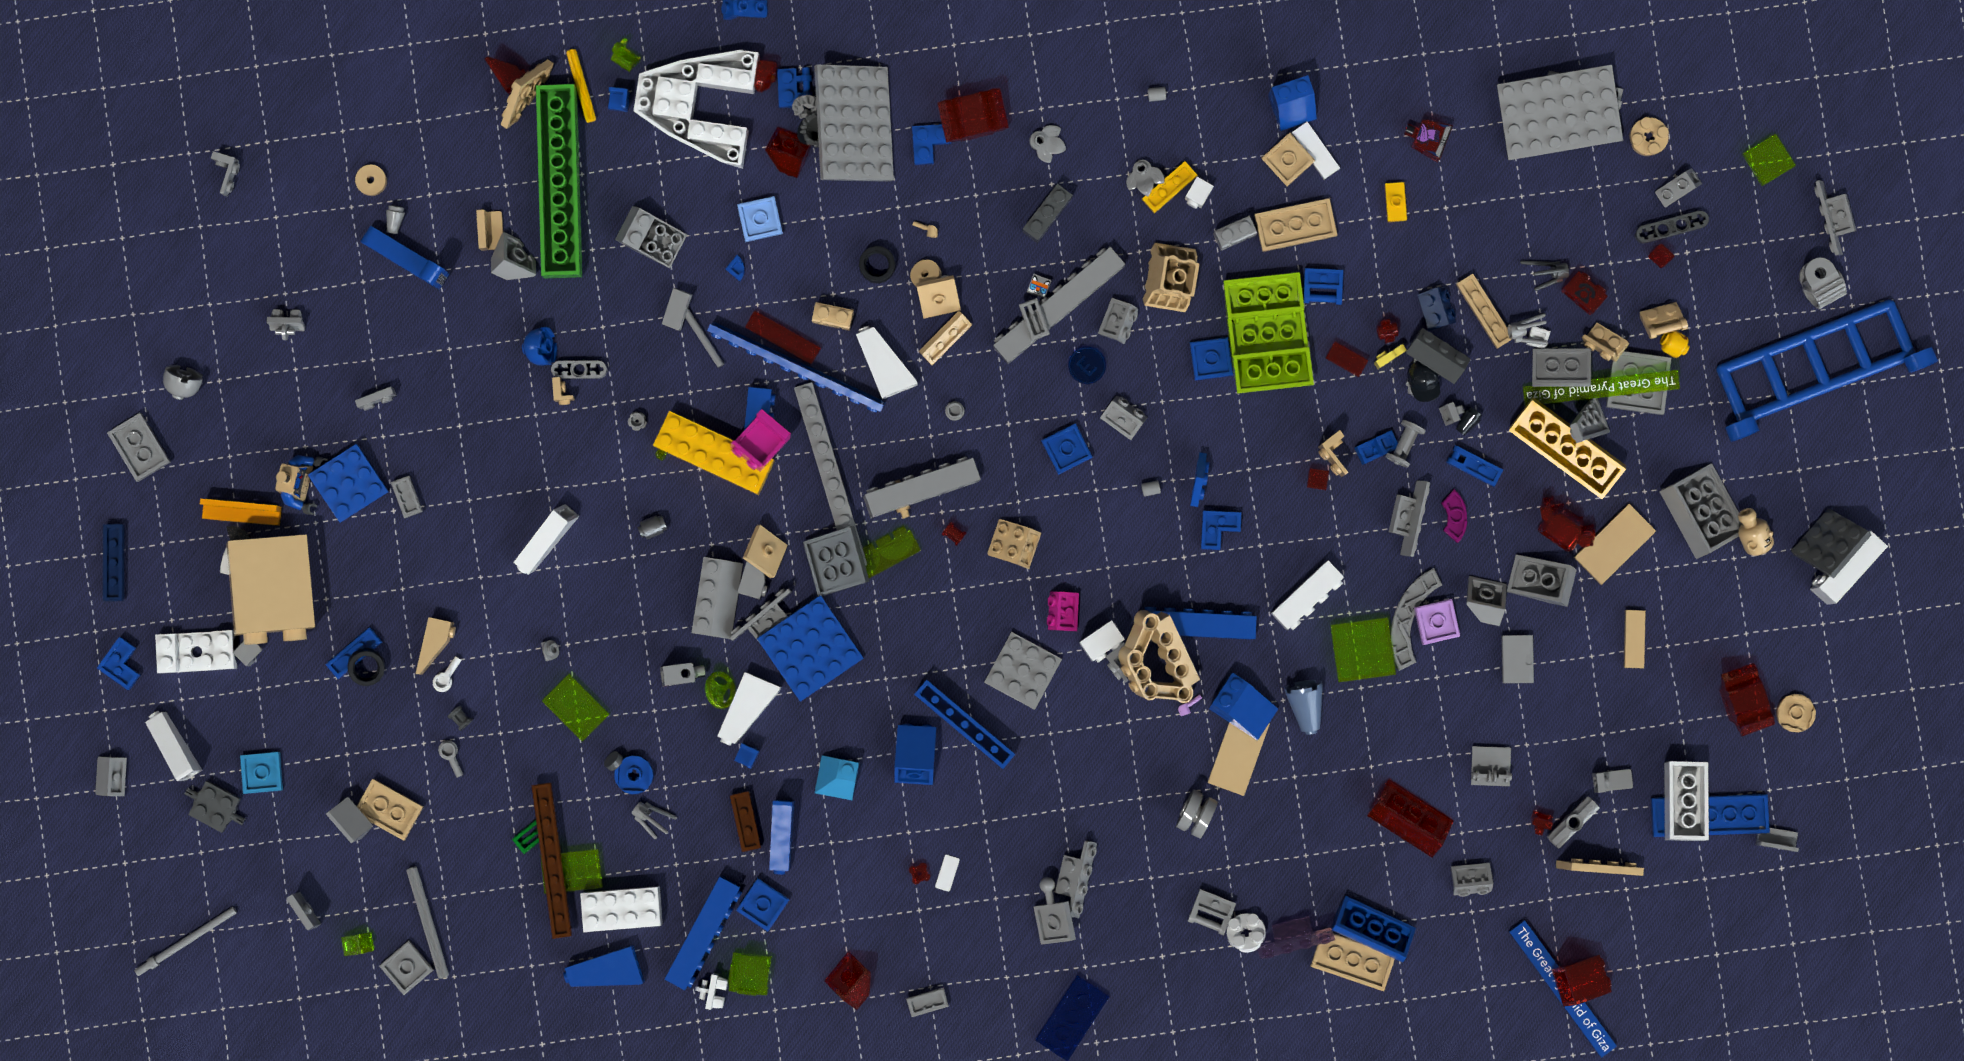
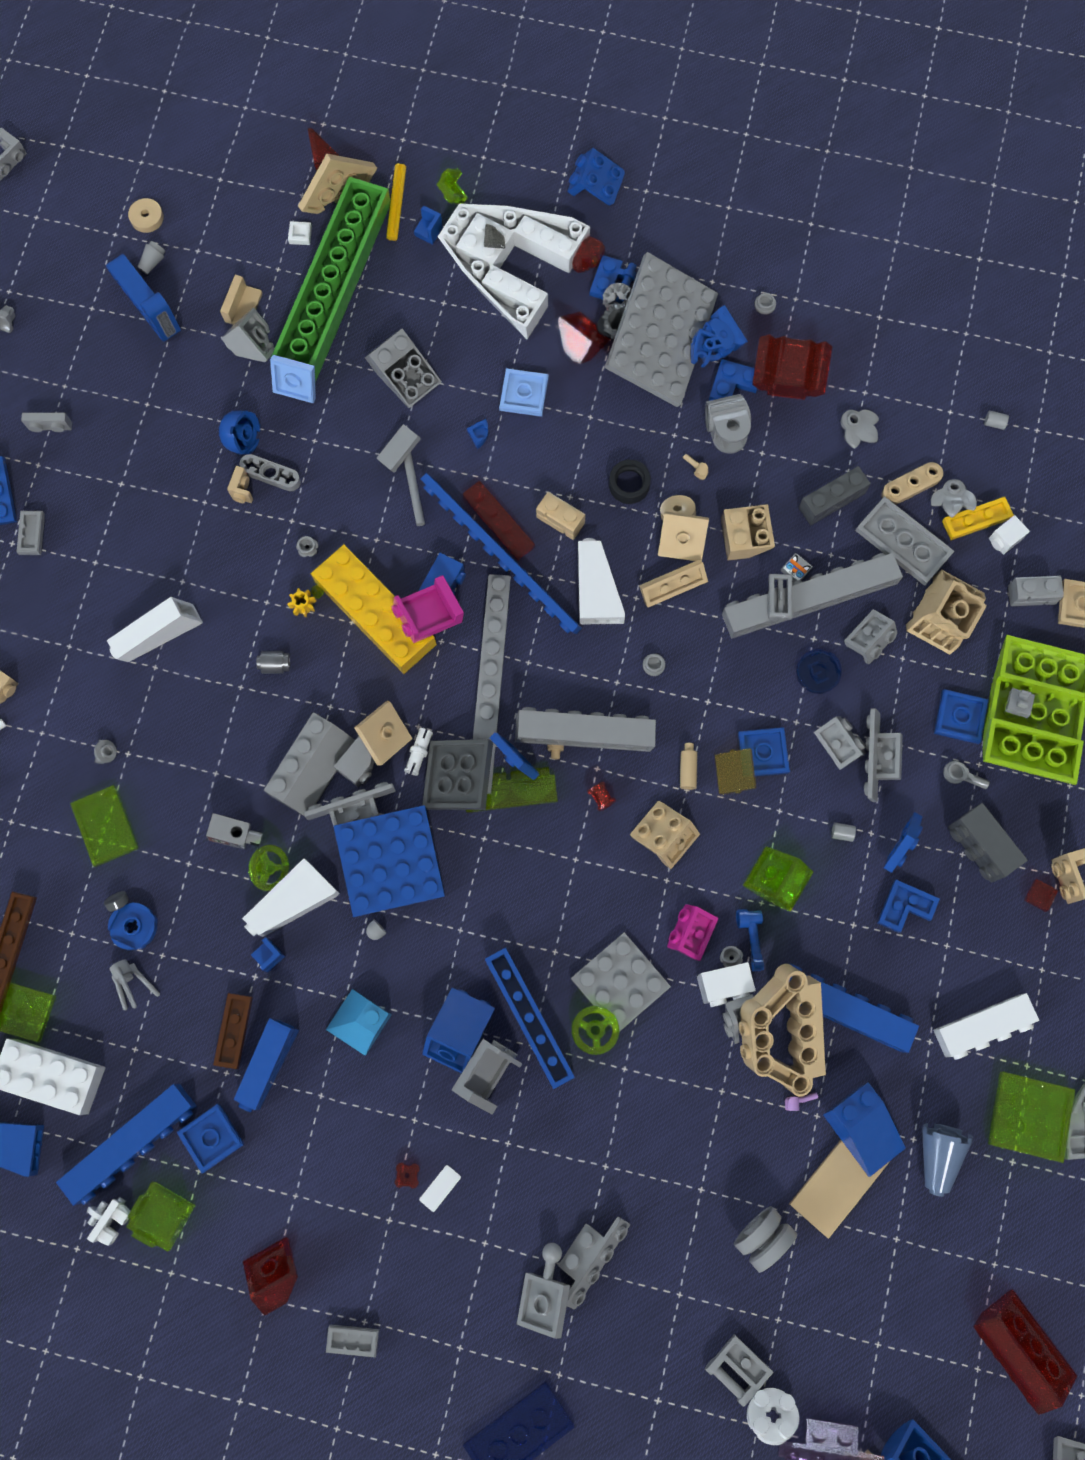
camera: 20 degrees right, 10 degrees down
none -> light blue plate [270,355,316,403]
none -> white tile [288,221,312,245]
none -> yellow gear [288,588,317,617]
none -> light grey hinge [366,919,387,940]
none -> white pin [404,728,433,776]
none -> light grey panel [452,1039,522,1115]
none -> clear smoke tile [484,224,505,249]
none -> blue plate [490,733,539,780]
none -> clear neon green piece [572,1006,619,1055]
none -> tan cylinder [680,743,697,790]
none -> blue piece [690,305,748,368]
none -> light grey piece [705,394,751,454]
none -> clear yellow piece [715,748,756,795]
none -> light grey plate [720,946,743,967]
none -> tan slope [721,504,775,561]
none -> blue brick [736,909,764,971]
none -> clear neon green slope [743,846,814,912]
none -> light grey plate [755,293,776,314]
none -> light grey plate [855,496,954,586]
none -> light grey bracket [864,708,903,802]
none -> tan plate [882,462,943,505]
none -> light grey plate [943,761,990,789]
none -> dark grey brick [948,803,1028,883]
none -> light grey tile [1005,688,1035,718]

